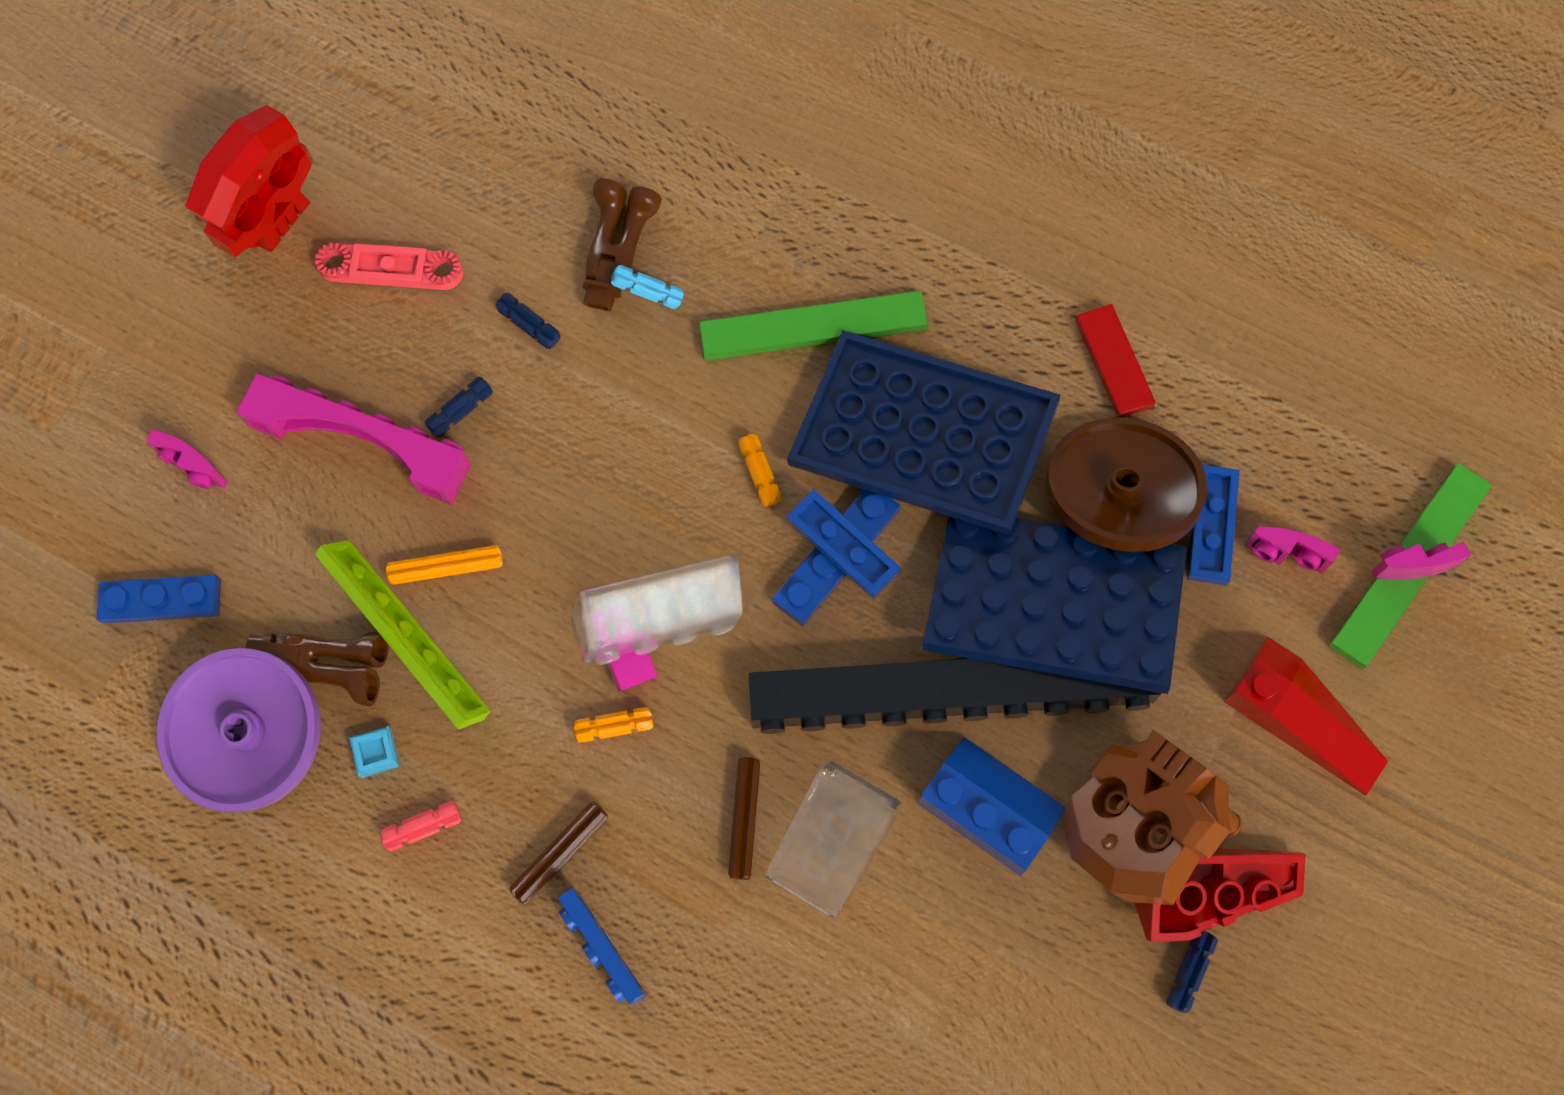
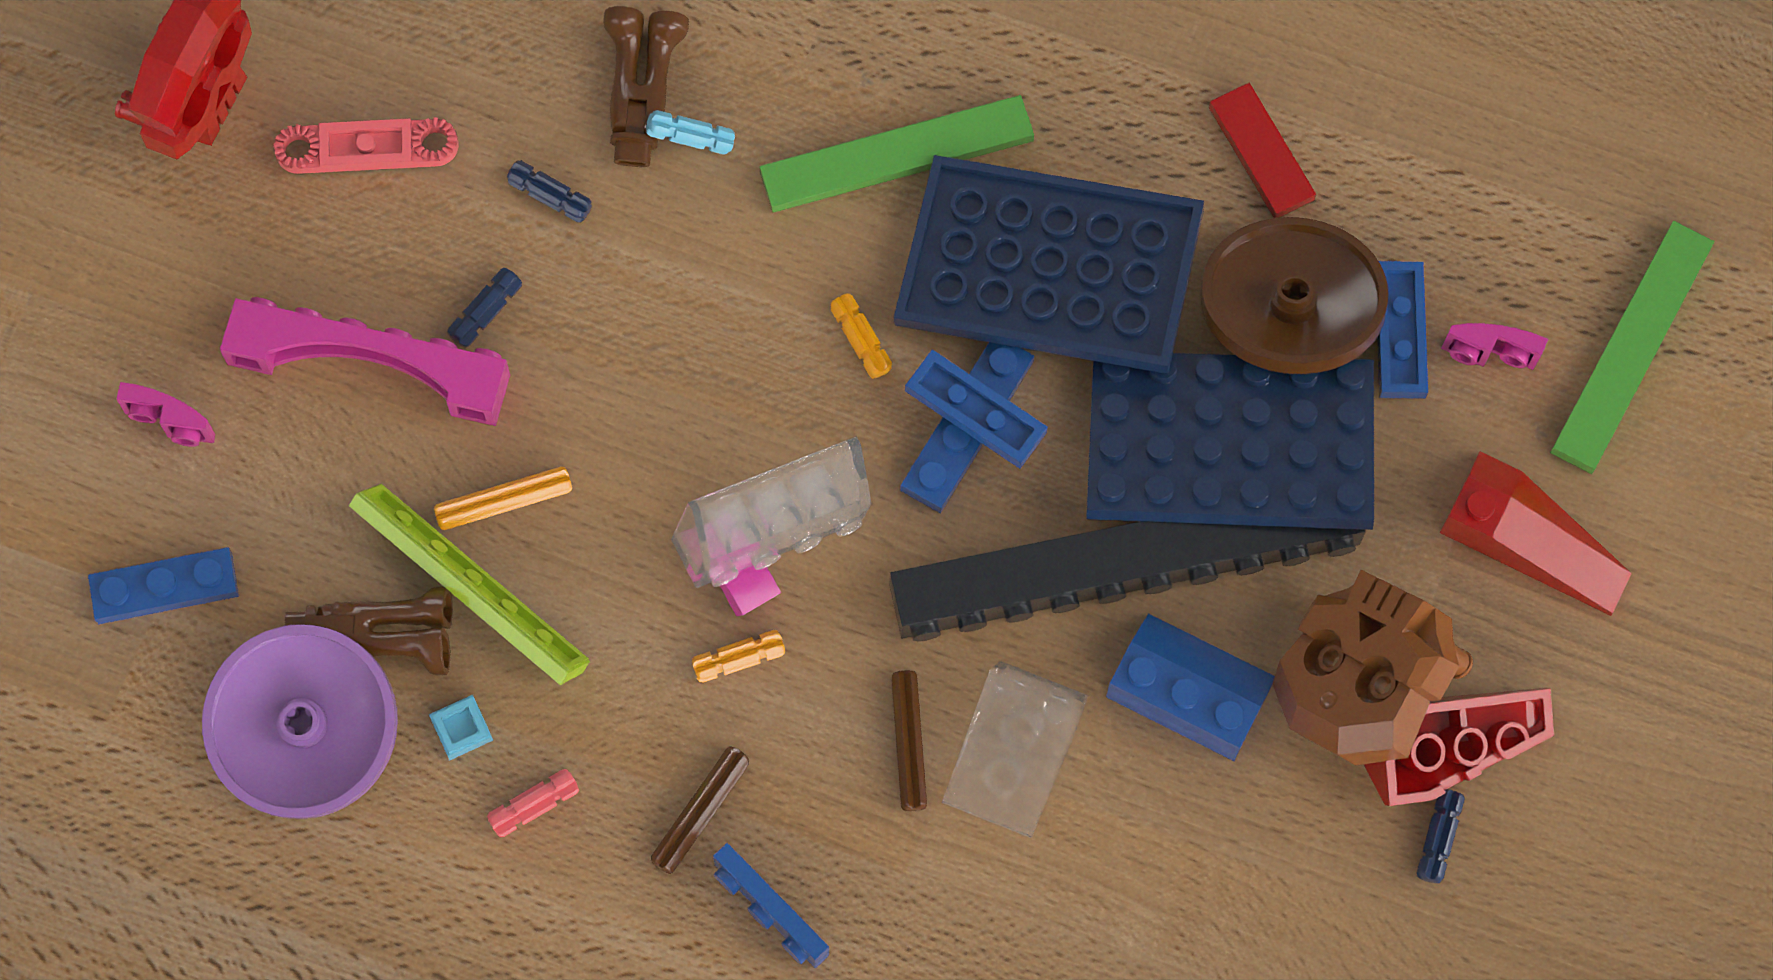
camera: 15 degrees left, 0 degrees up
dark pink slope [1372,541,1471,580] -> none

